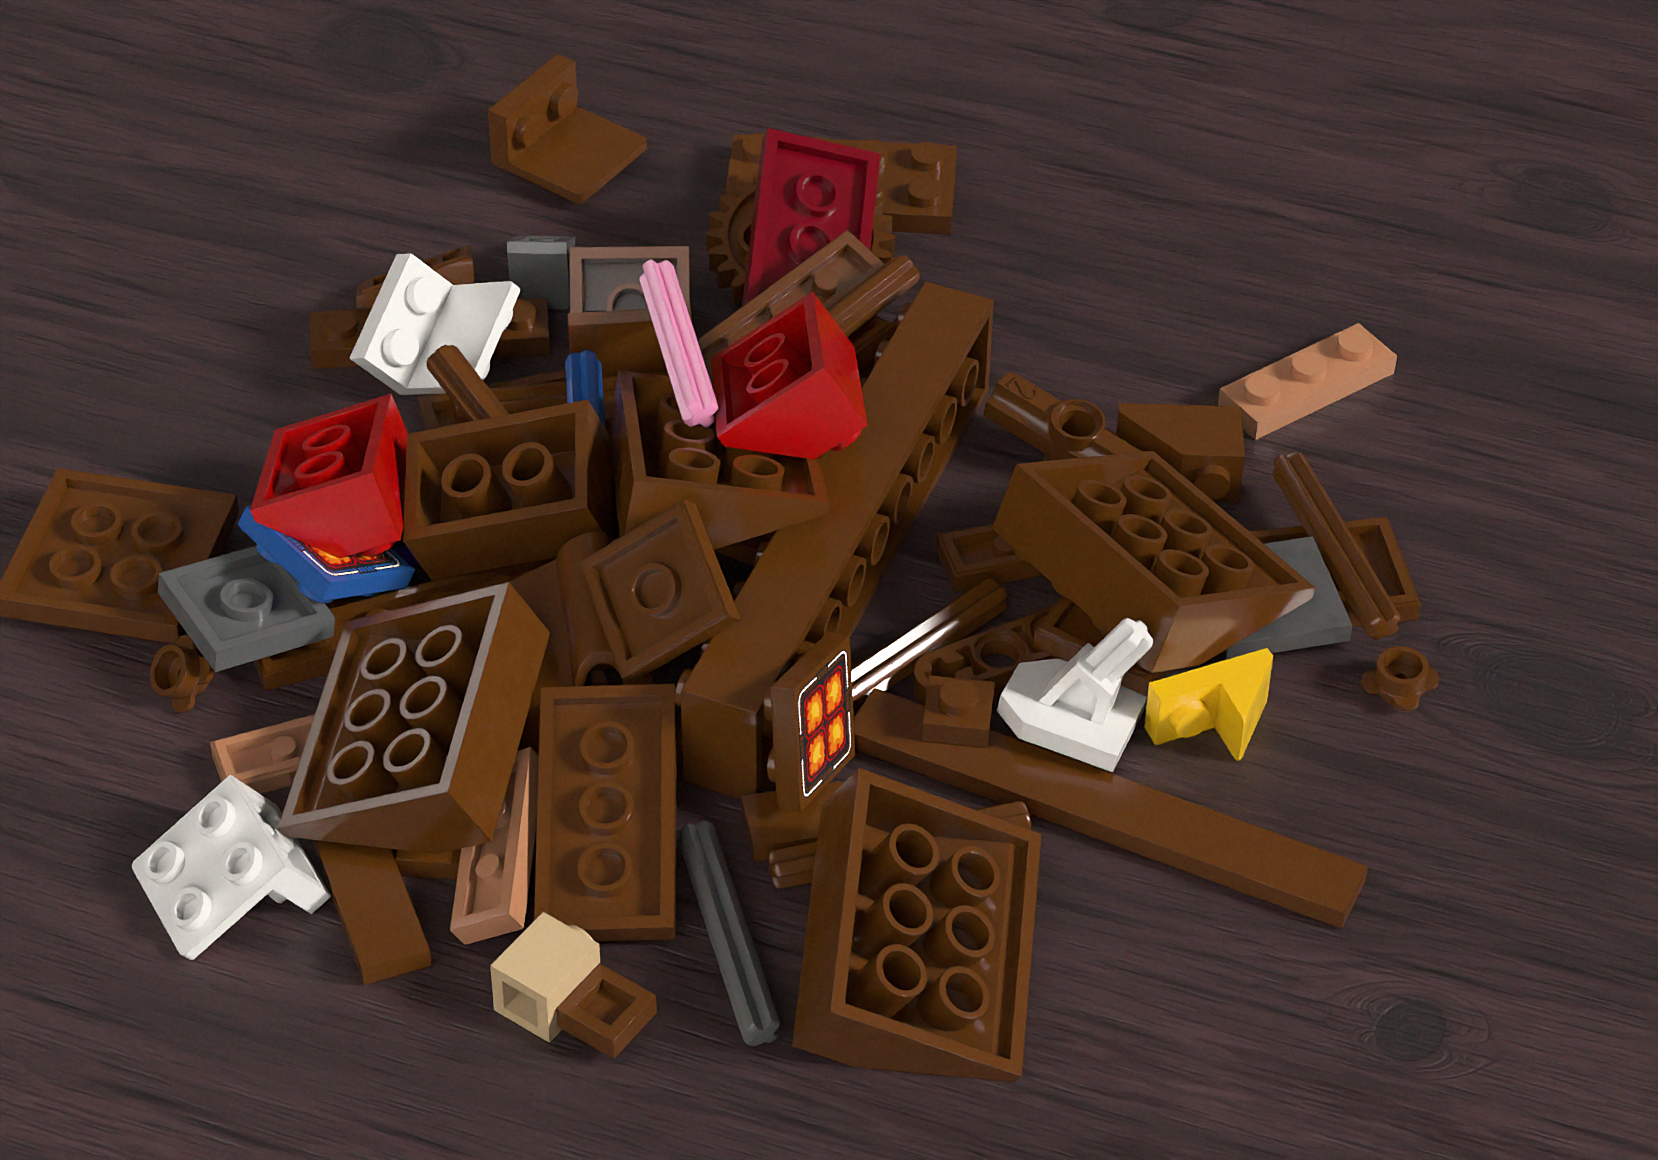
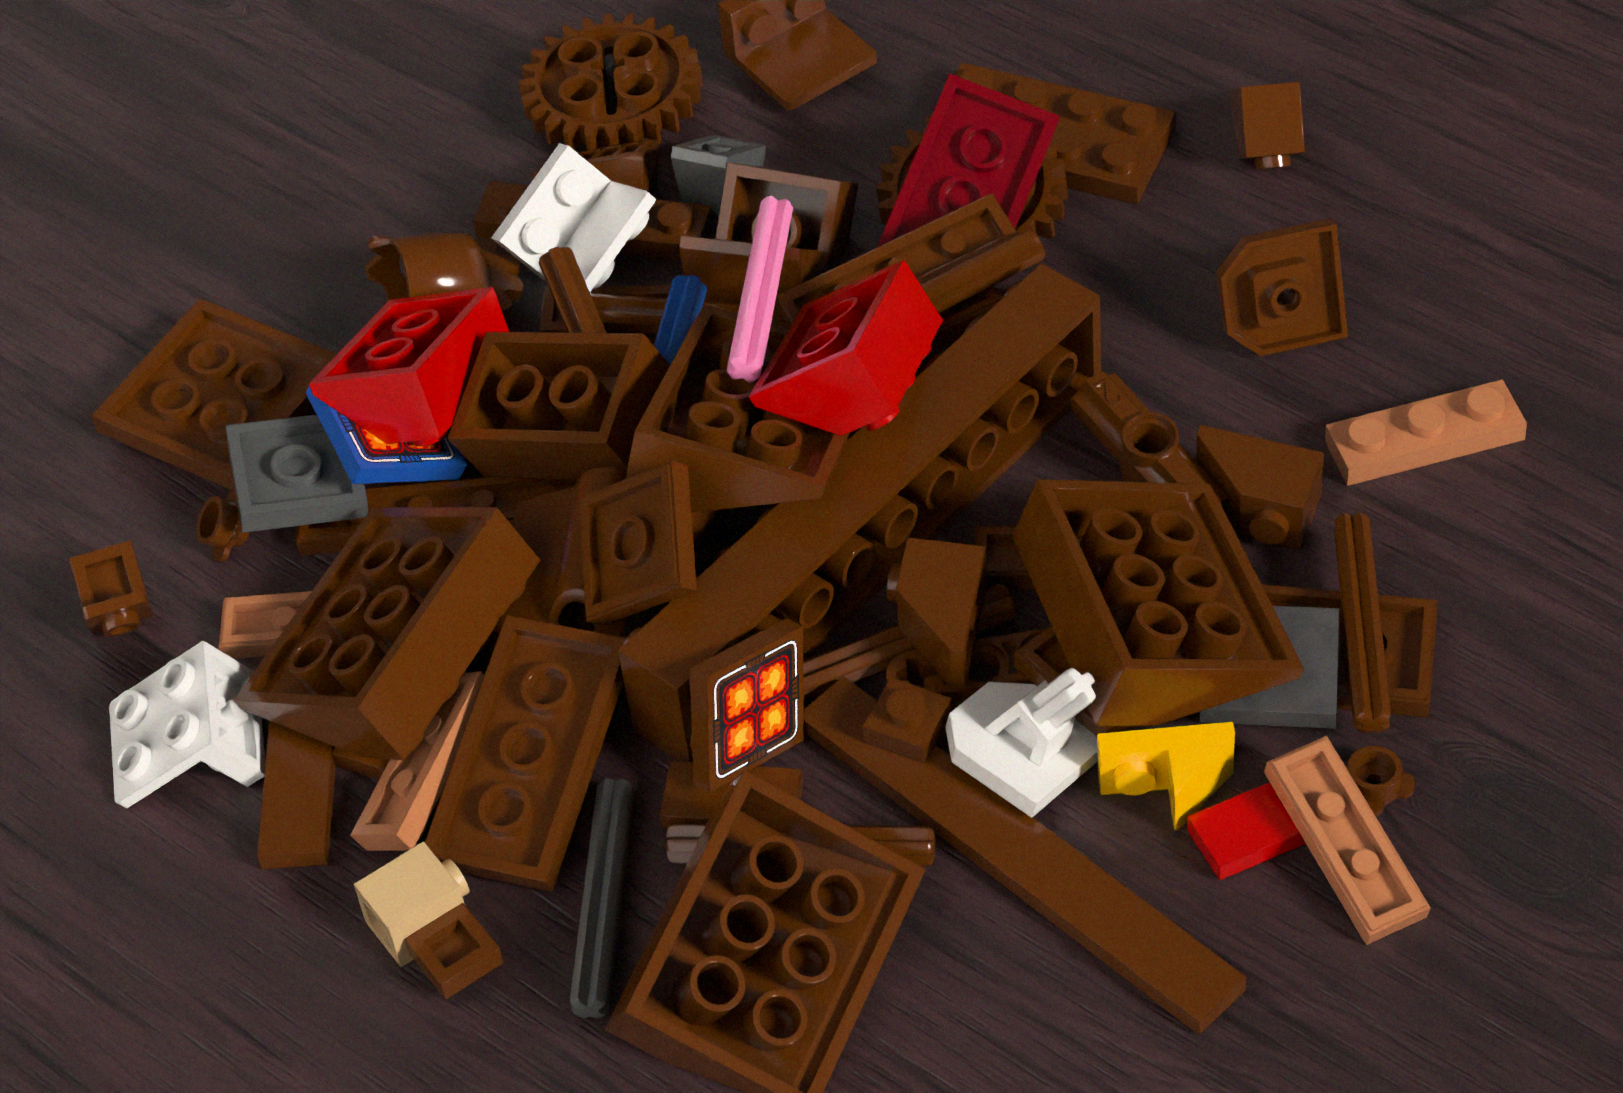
camera: 25 degrees right, 5 degrees up
none -> reddish brown bracket [69,540,154,637]
none -> reddish brown piece [365,231,524,318]
none -> reddish brown gear [519,13,703,150]
none -> reddish brown slope [887,538,987,691]
none -> red tile [1187,782,1306,881]
none -> reddish brown piece [1216,218,1348,357]
none -> reddish brown slope [1229,82,1305,169]
none -> nougat tile [1264,736,1431,945]

